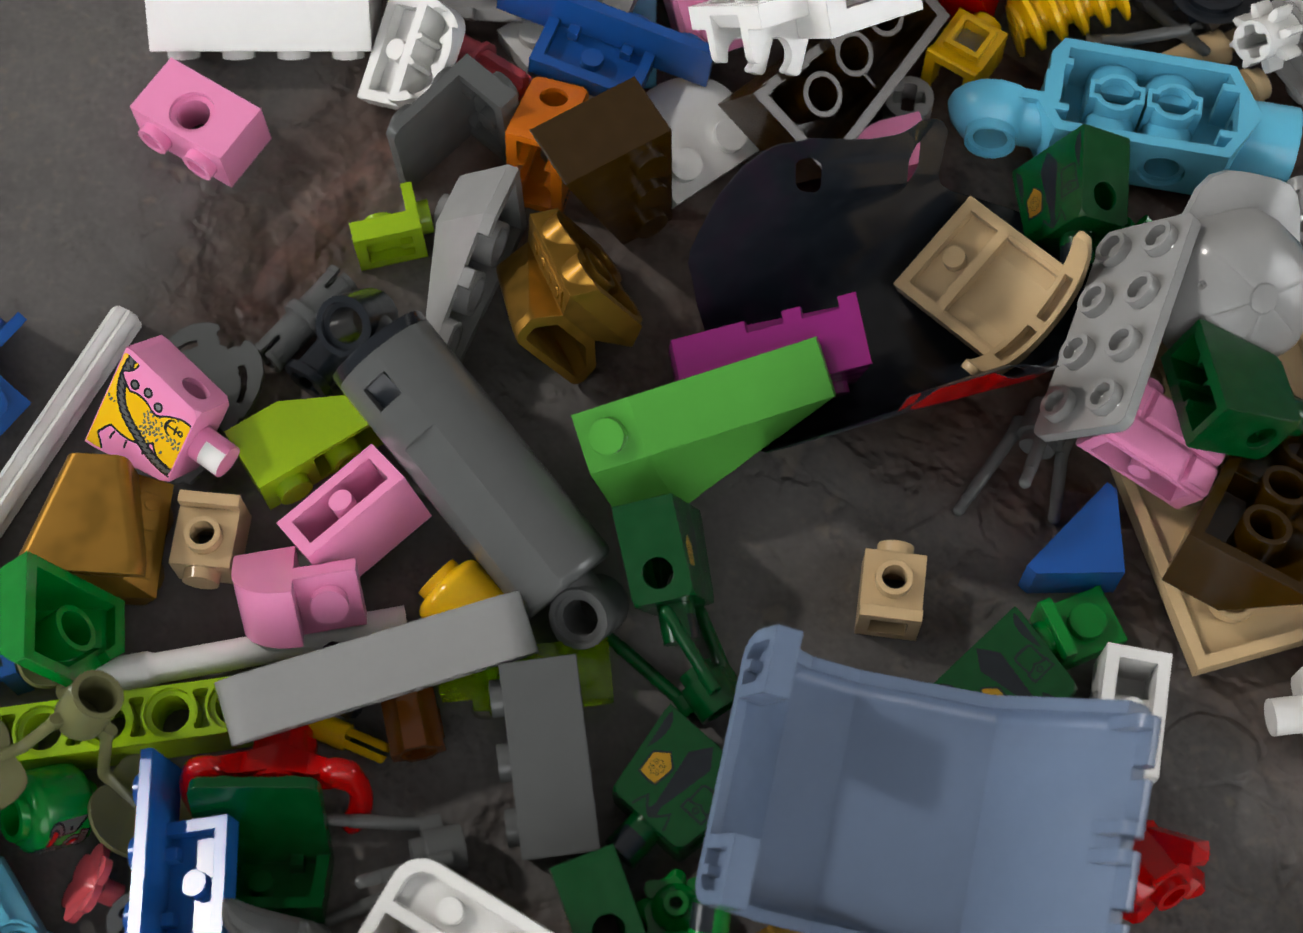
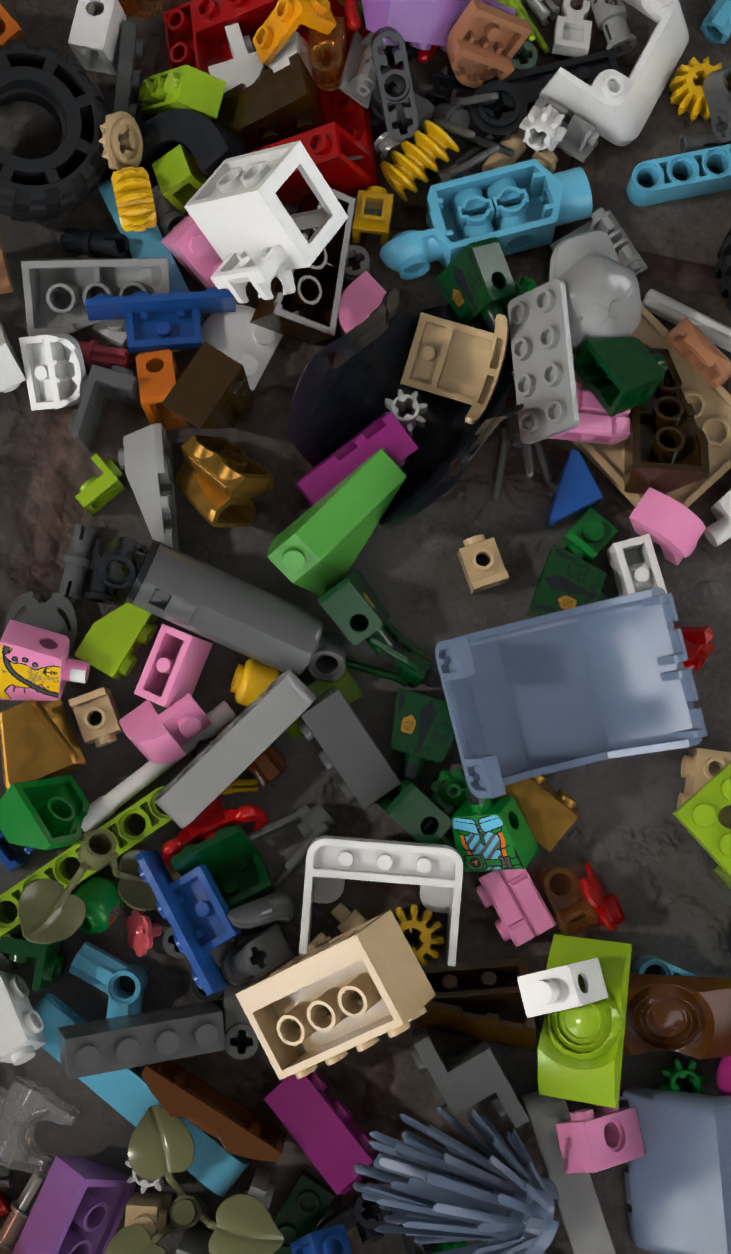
camera: 25 degrees left, 15 degrees up
none -> white gear [383,389,428,437]
none -> bright pink brick [629,487,706,566]

